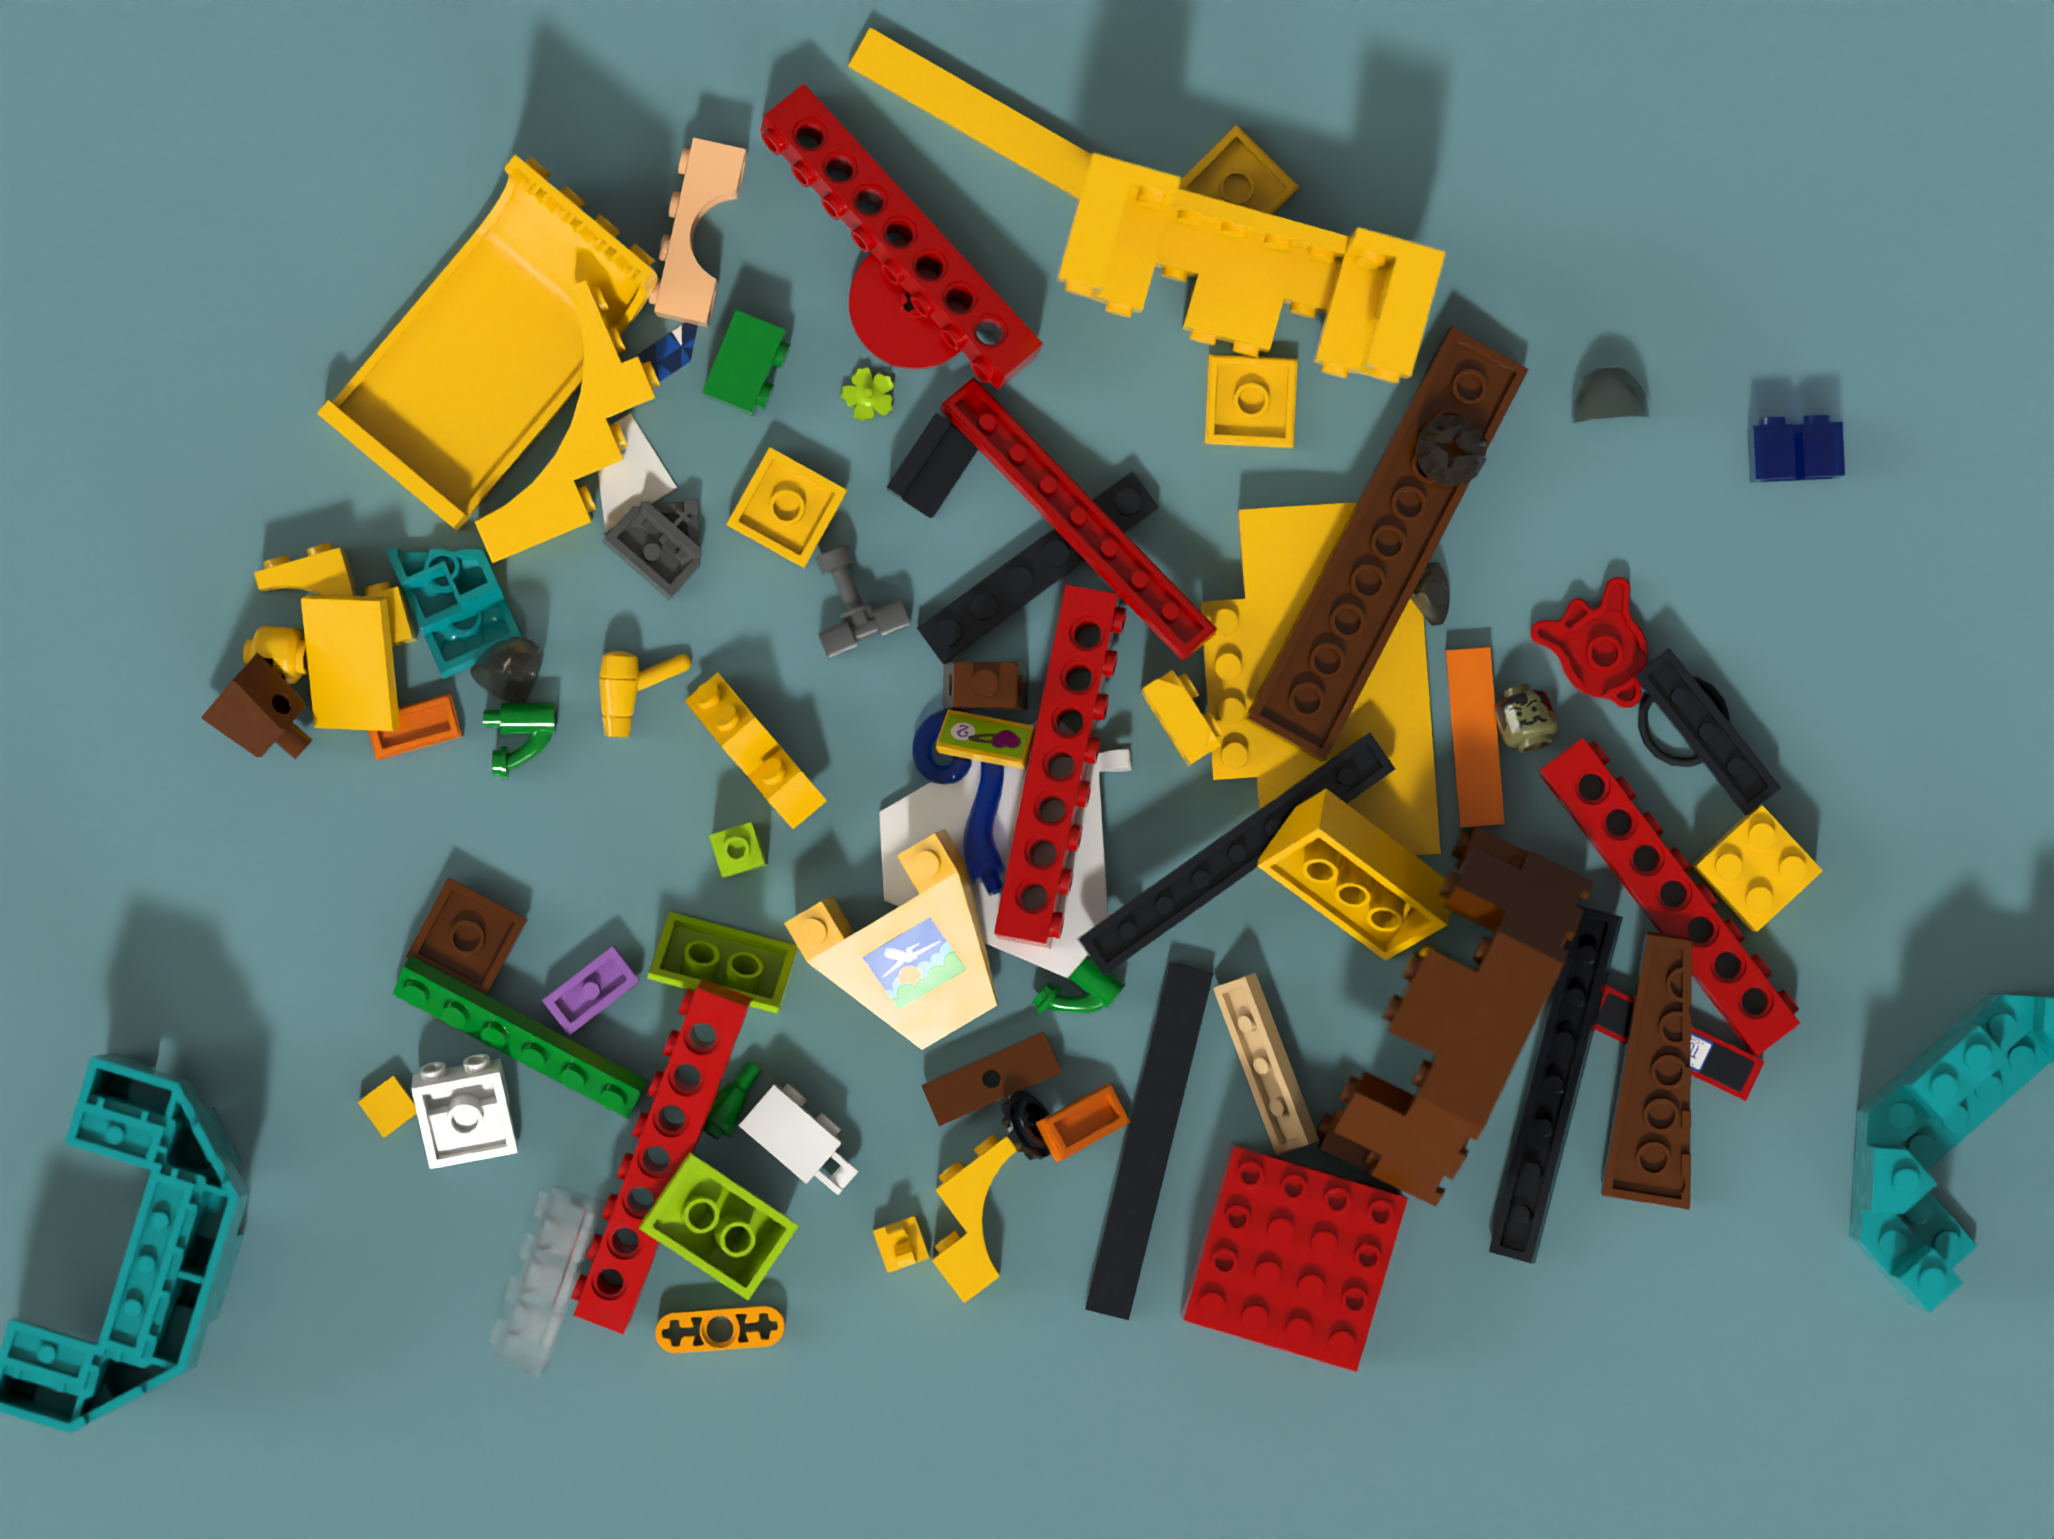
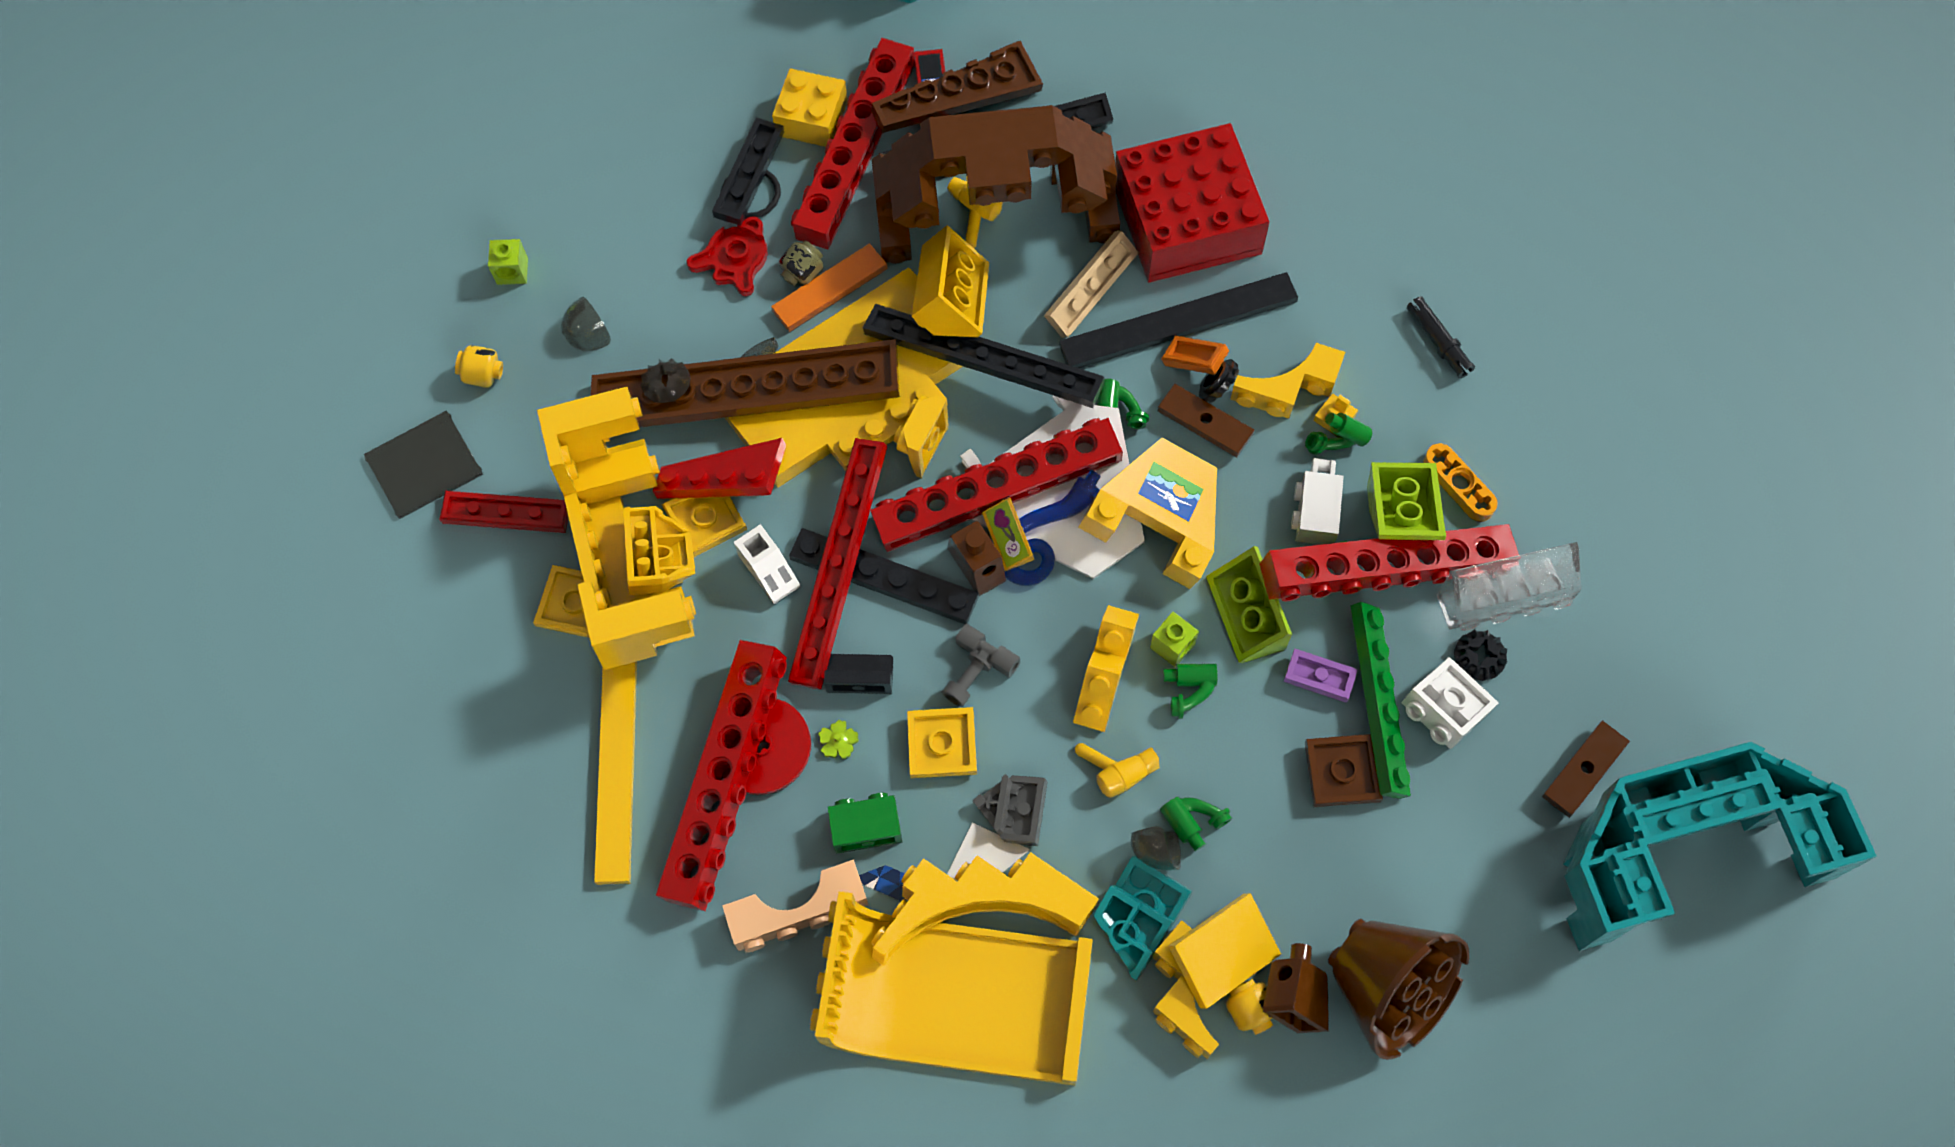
camera: 120 degrees left, 20 degrees down
yellow tile [358,1075,417,1138] -> none
orange tile [368,693,463,760] -> none
clear blue piece [1747,415,1845,483] -> none
none -> clear smoke piece [364,410,483,519]
none -> red tile [439,491,569,533]
none -> yellow head [455,345,503,388]
none -> lime brick [488,239,528,285]
none -> yellow wedge [623,506,695,596]
none -> red wing [653,438,786,499]
none -> white slope [734,524,801,604]
none -> green plant [1163,663,1218,719]
none -> green plant [1305,413,1372,455]
none -> reddish brown cone [1328,919,1469,1060]
none -> black pin [1406,296,1475,379]
none -> black gear [1454,629,1508,681]
none -> reddish brown tile [1541,720,1630,818]

